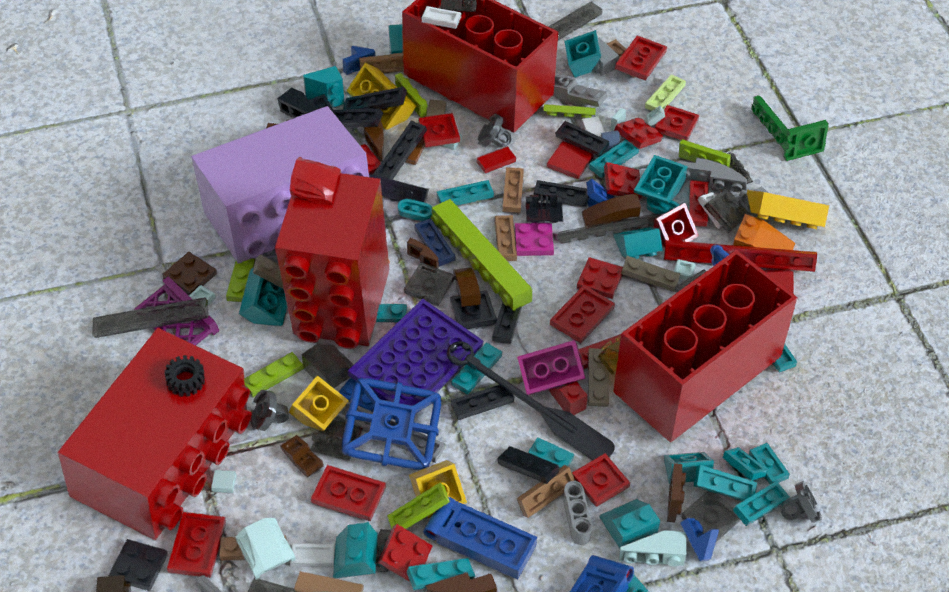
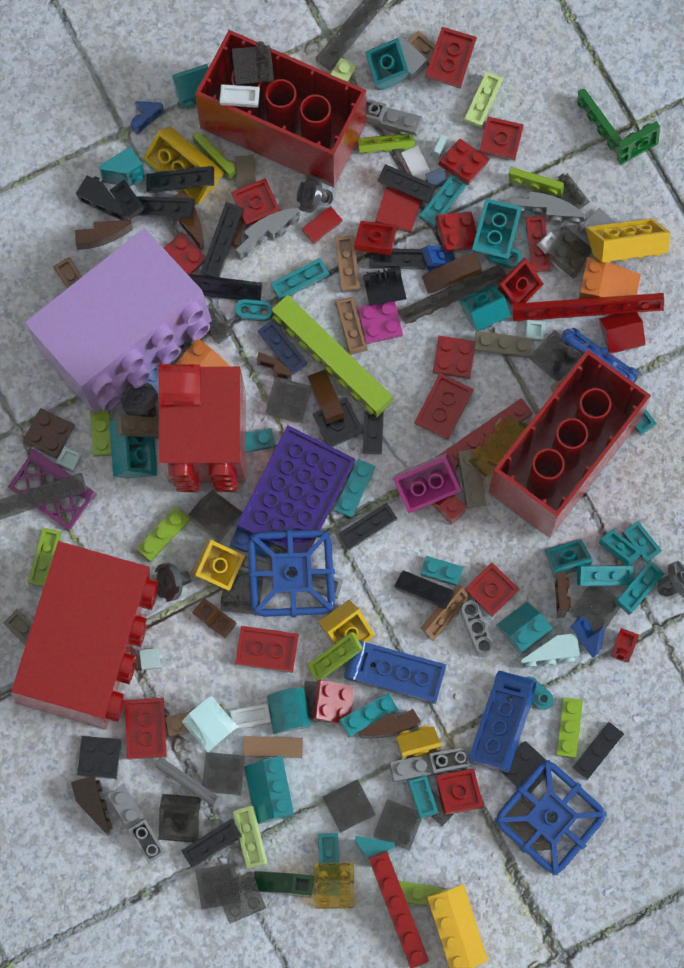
camera: 10 degrees left, 25 degrees up
black tyre [165,355,205,397] -> none
medium nougat tile [359,53,404,73] -> none
black piece [447,341,615,460] -> none
light aqua tile [646,106,665,127] -> none
none -> light grey slope [236,207,300,261]
none -> red plate [354,221,397,255]
none -> red bracket [611,628,639,663]

